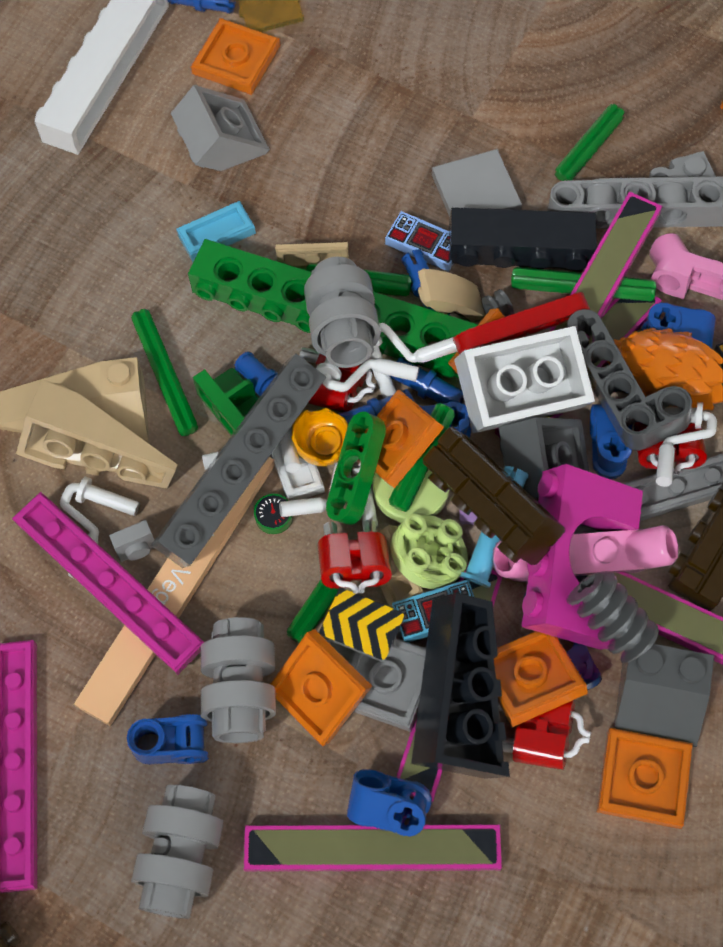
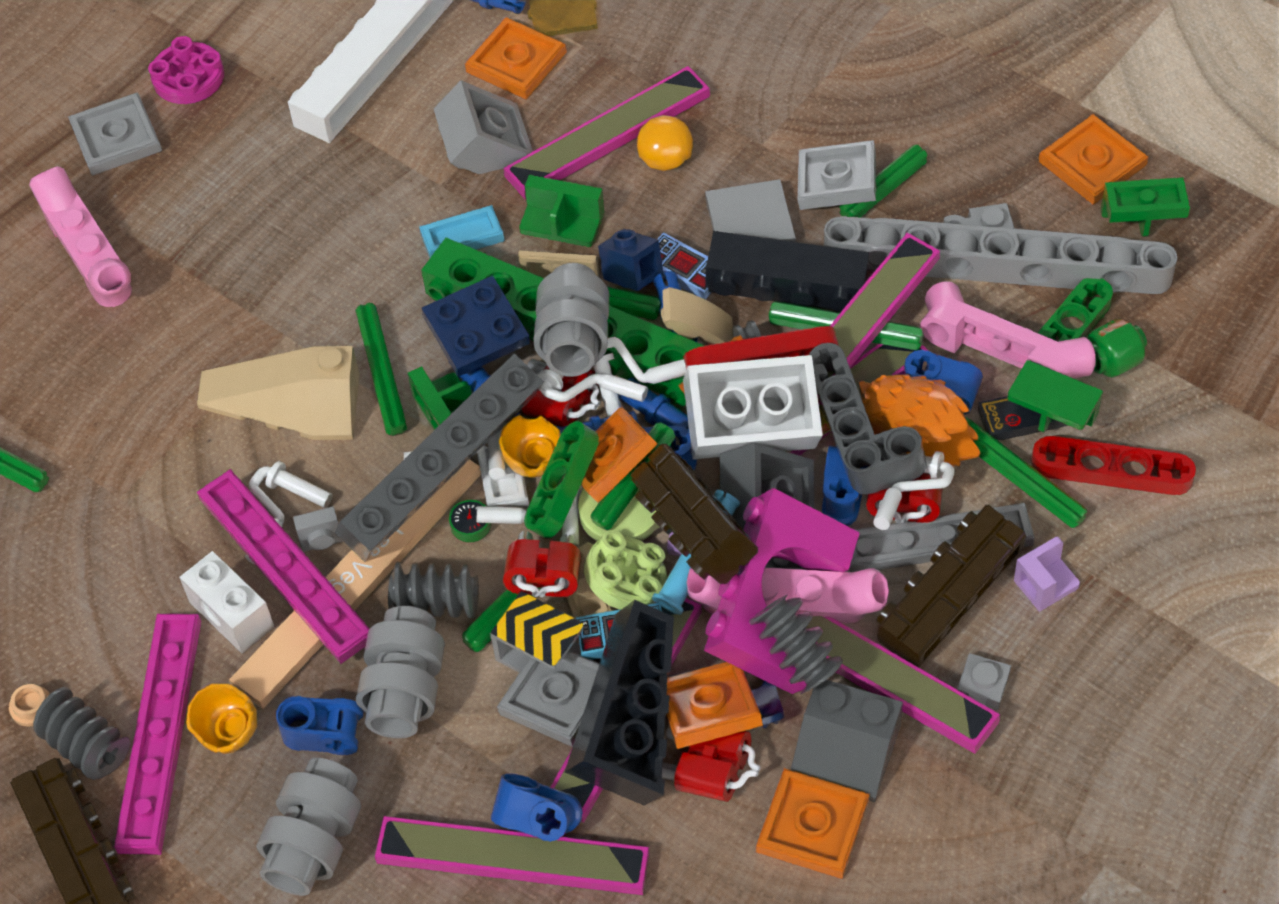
camera: 10 degrees right, 10 degrees down
tan wedge [16,379,178,489] -> none
orange tile [270,629,372,747] -> none
none -> white brick [179,551,275,654]
none -> light orange hair [186,683,257,754]
none -> dark grey piece [388,562,479,619]
none -> dark blue plate [421,275,530,377]
none -> tile [503,66,710,200]
none -> green panel [519,175,605,247]
none -> dark blue brick [598,229,664,291]
none -> light orange hair [637,115,693,171]
none -> light grey tile [797,140,876,210]

